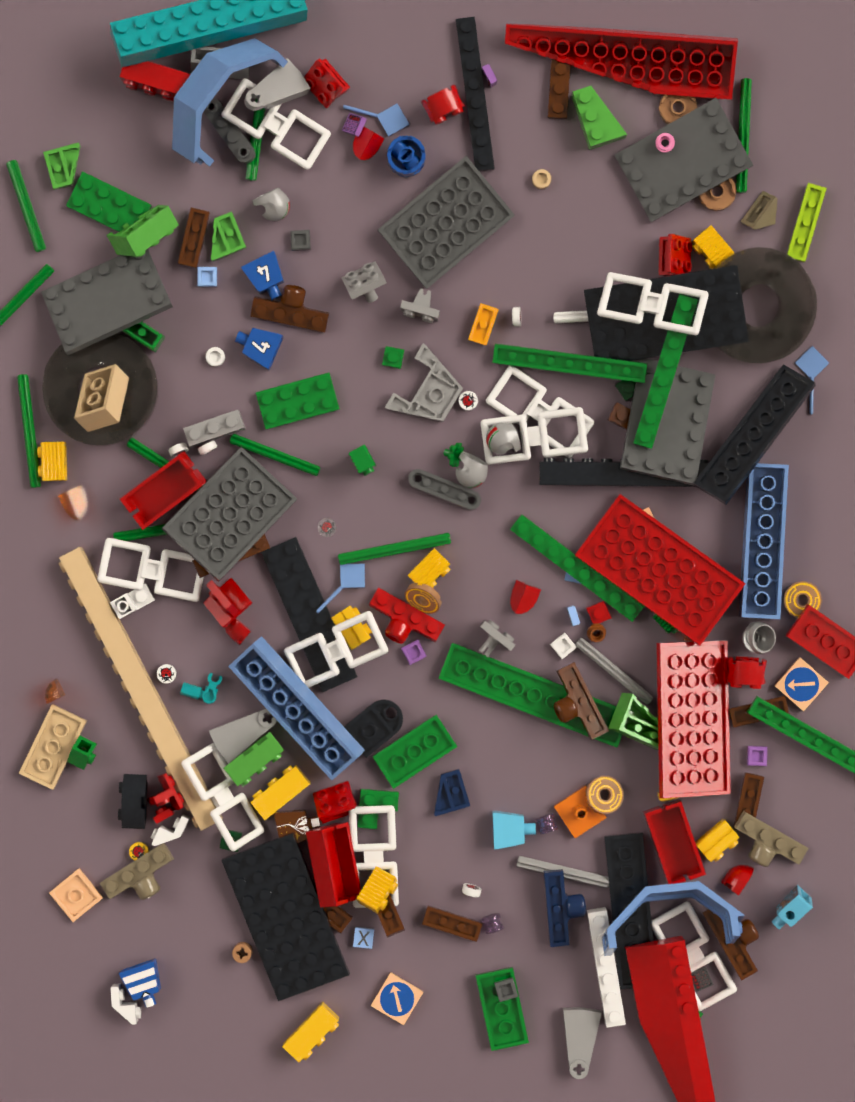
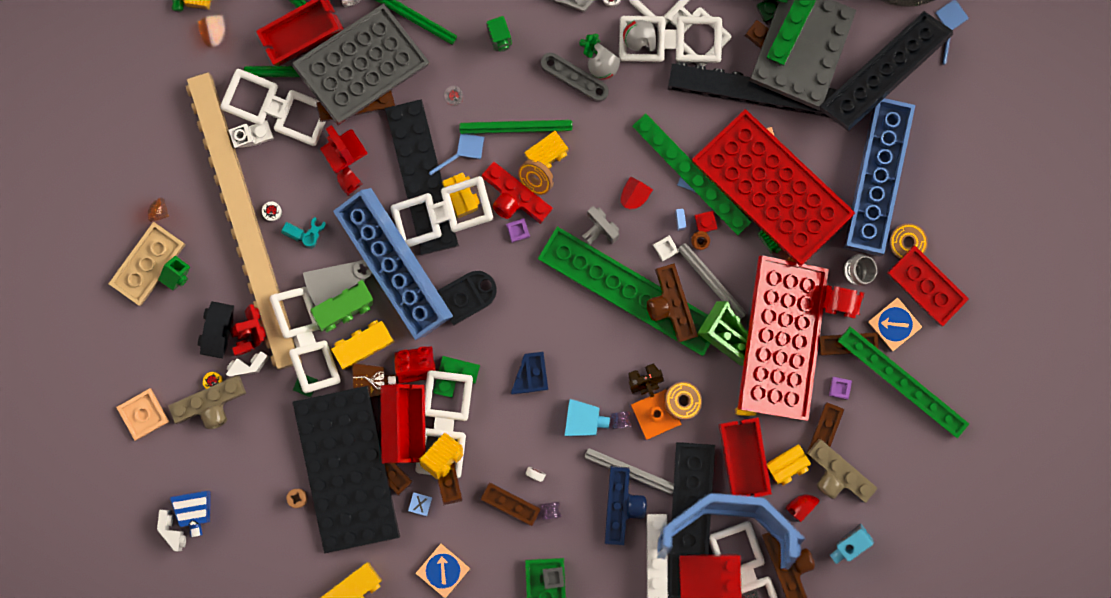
camera: 10 degrees right, 5 degrees down
green plate [372,714,457,789] -> none
none -> dark brown hips [628,363,664,397]

